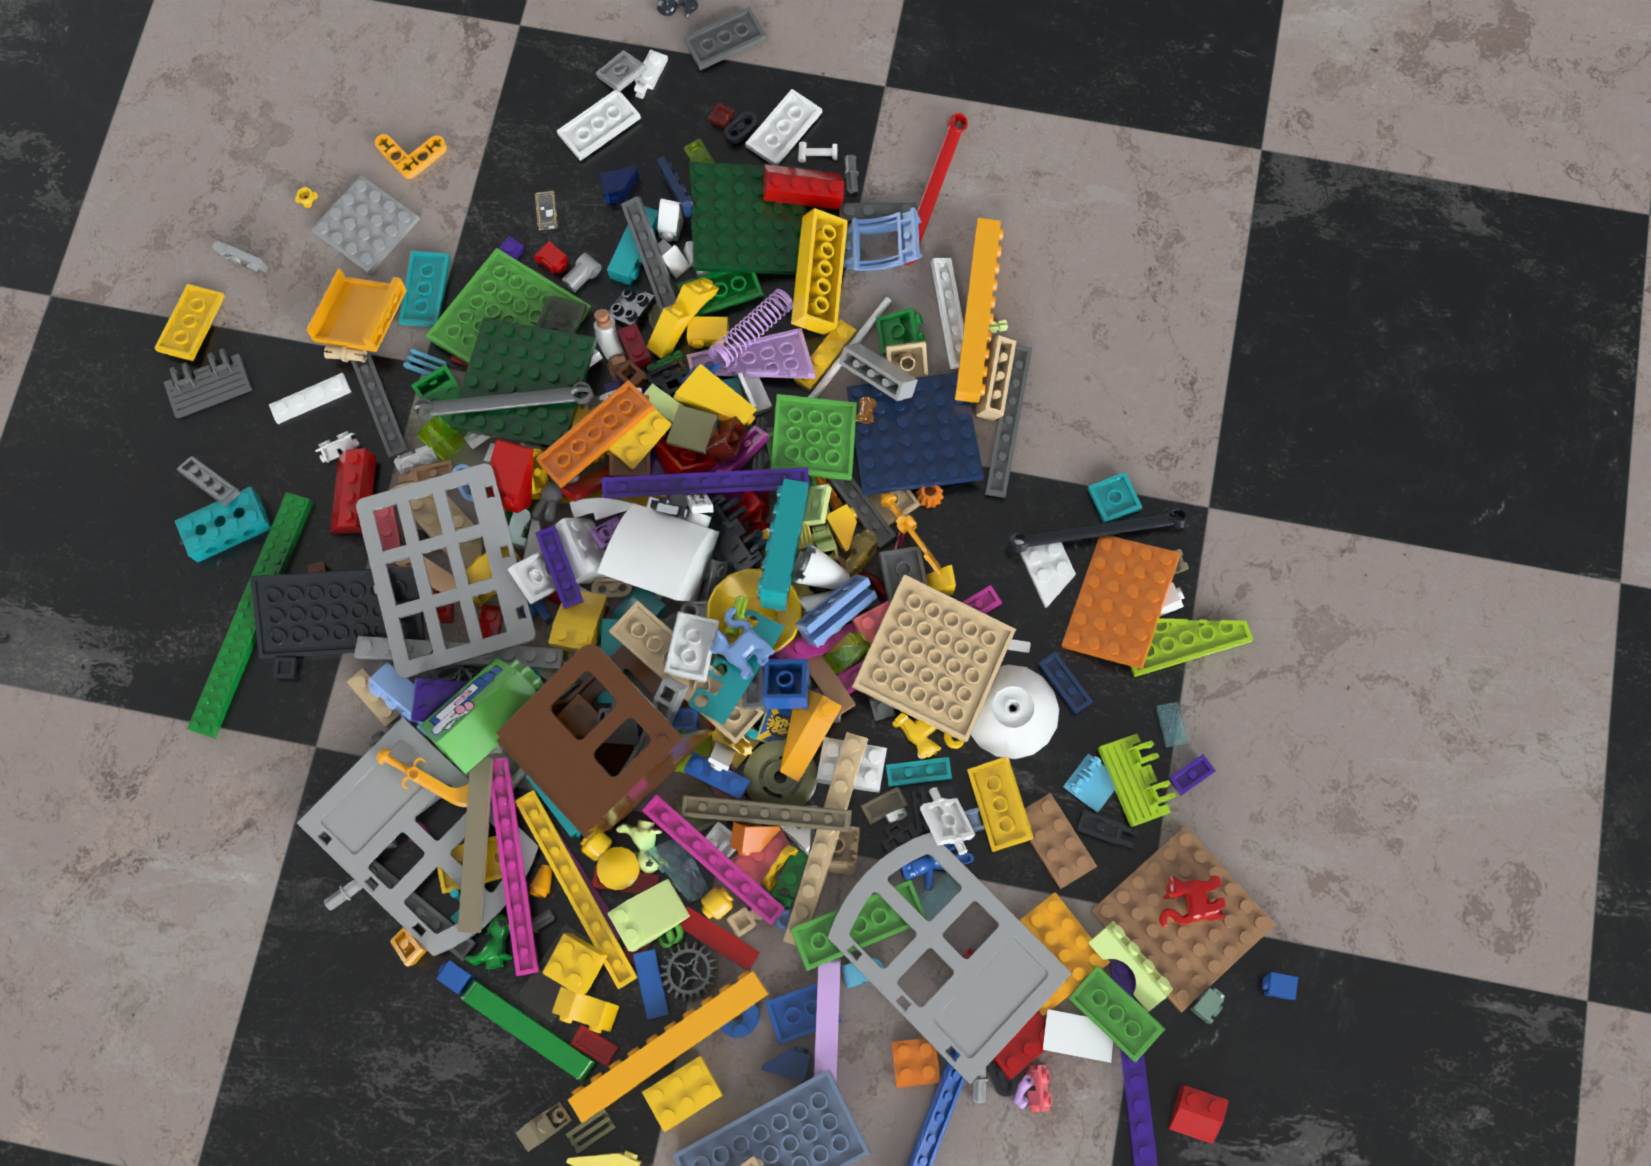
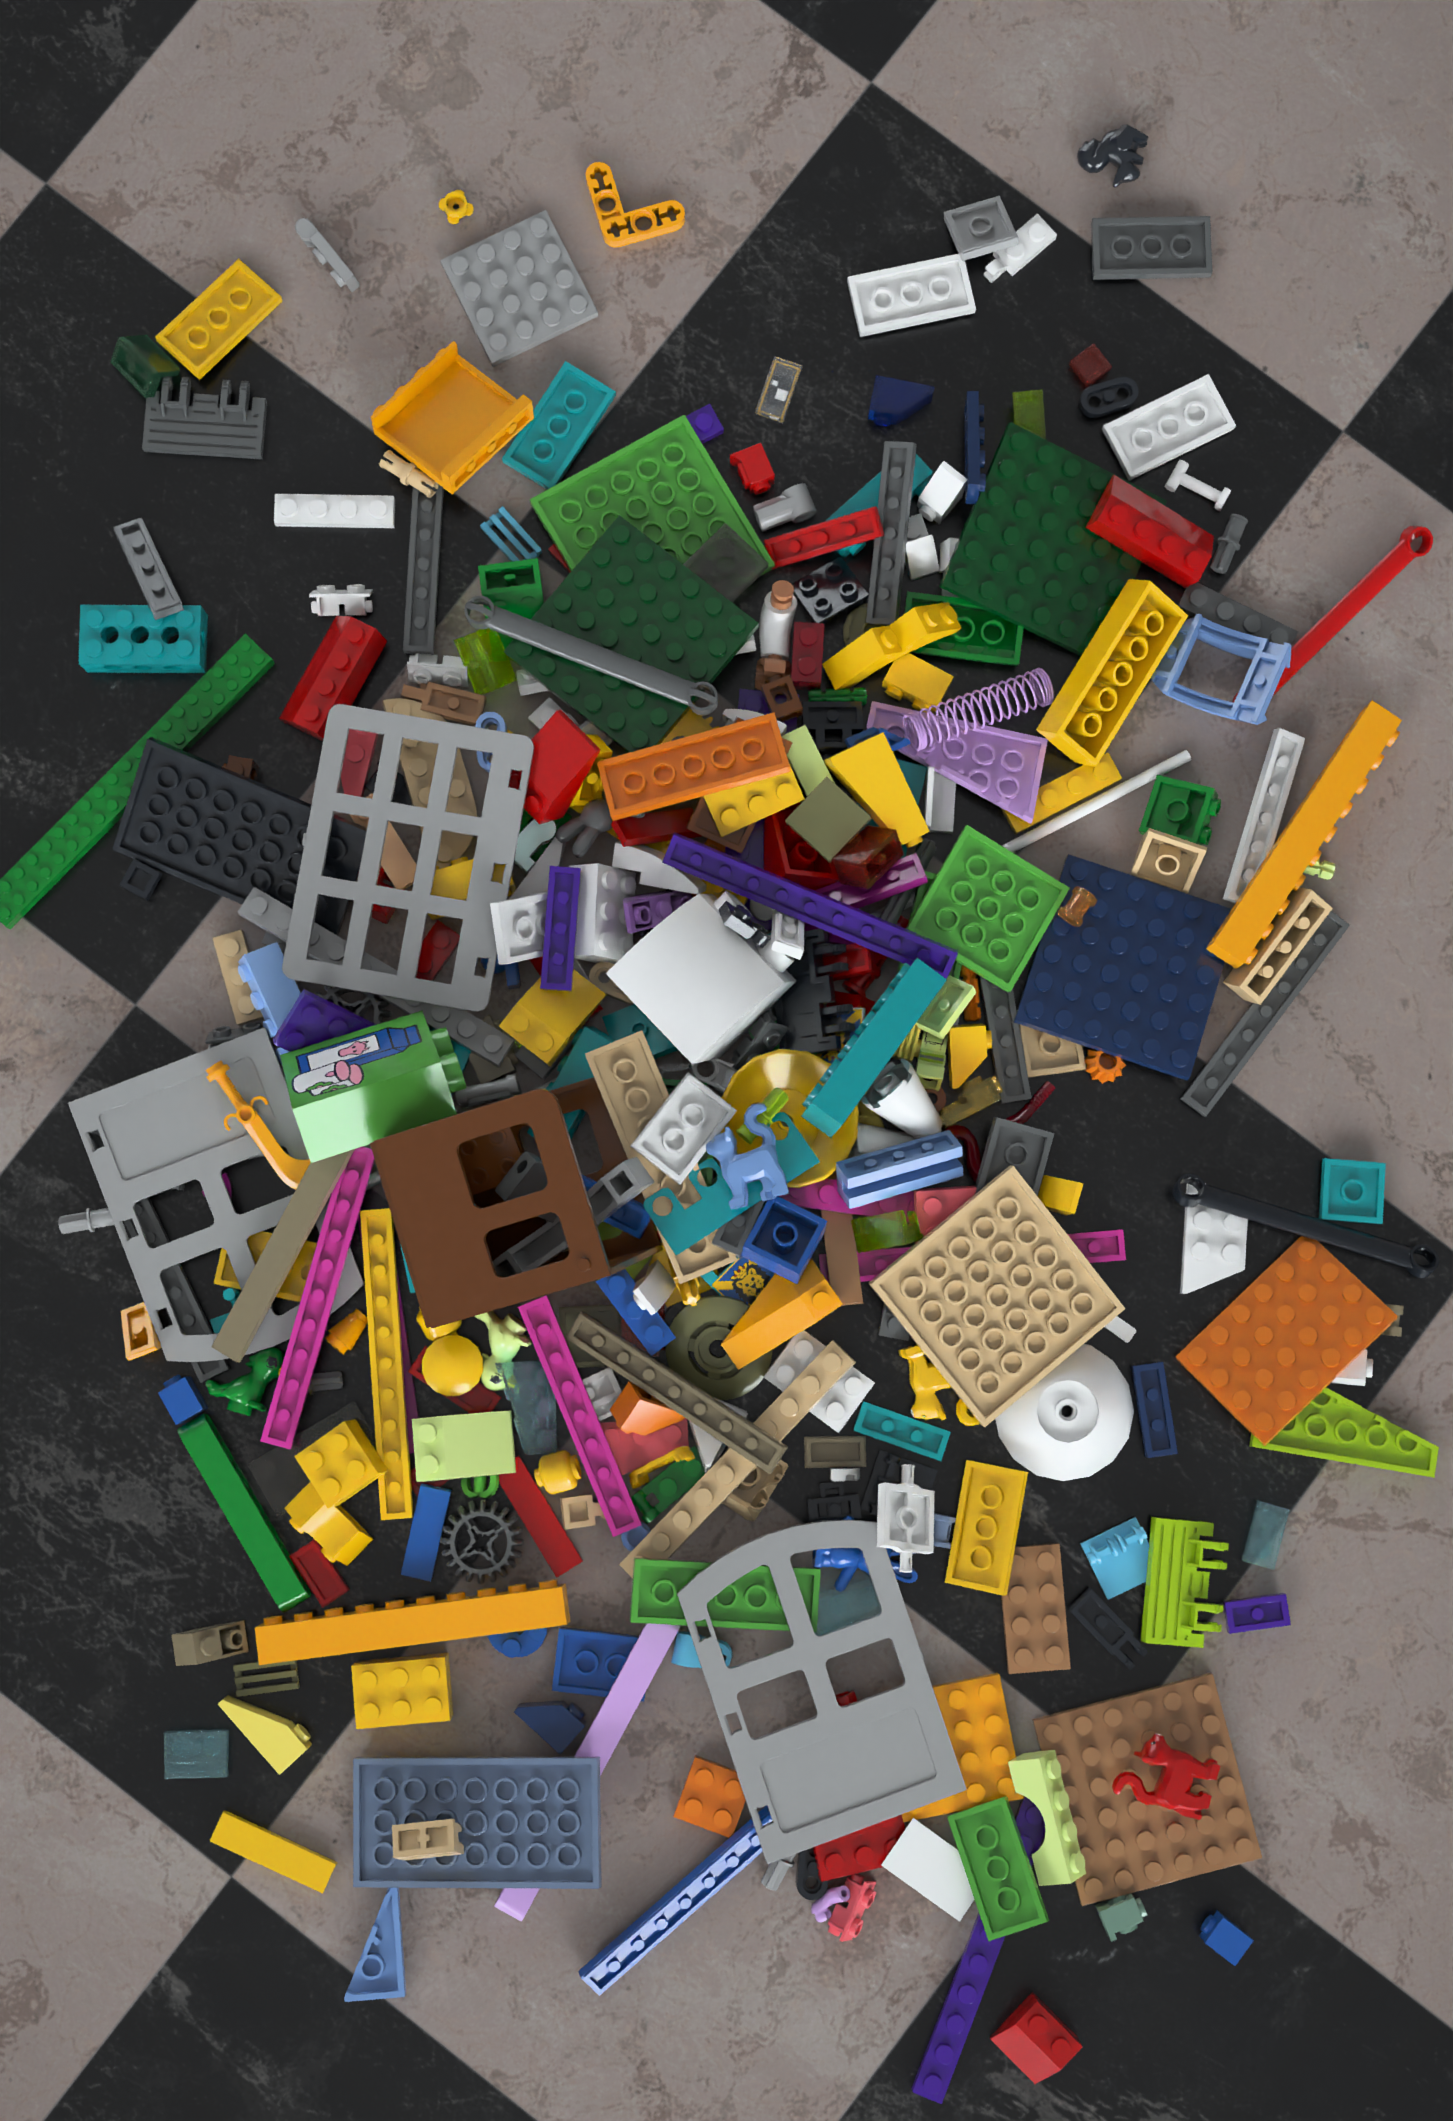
camera: 20 degrees right, 10 degrees up
light grey brick [839,343,918,401] -> none
light orange sword [880,492,942,574] -> none
none -> clear green panel [111,335,180,398]
none -> red tile [764,506,885,569]

